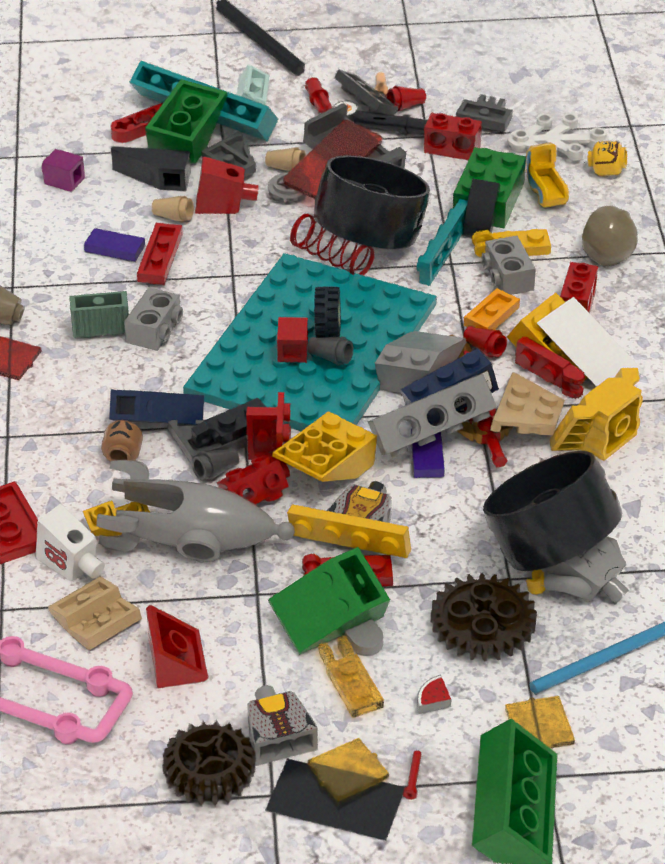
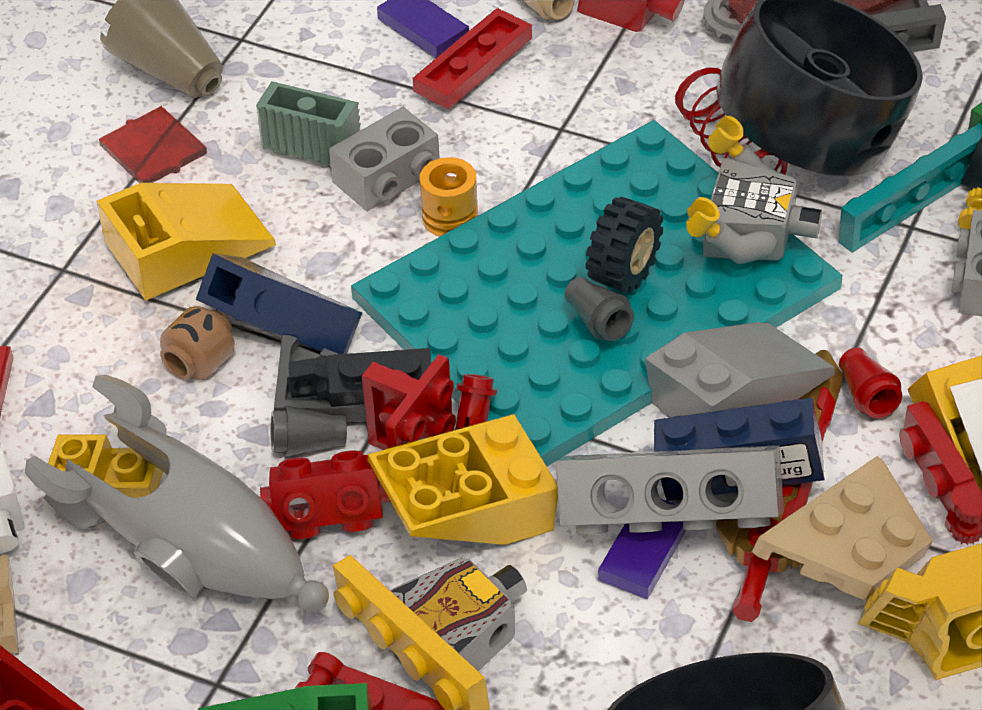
camera: 30 degrees right, 5 degrees up
red brick [277,317,308,363] -> none
light orange plate [464,288,520,330] -> none
none -> yellow slope [96,183,276,301]
none -> light orange piece [419,157,478,237]
none -> red pin [455,374,498,430]
none -> torso [686,116,822,264]

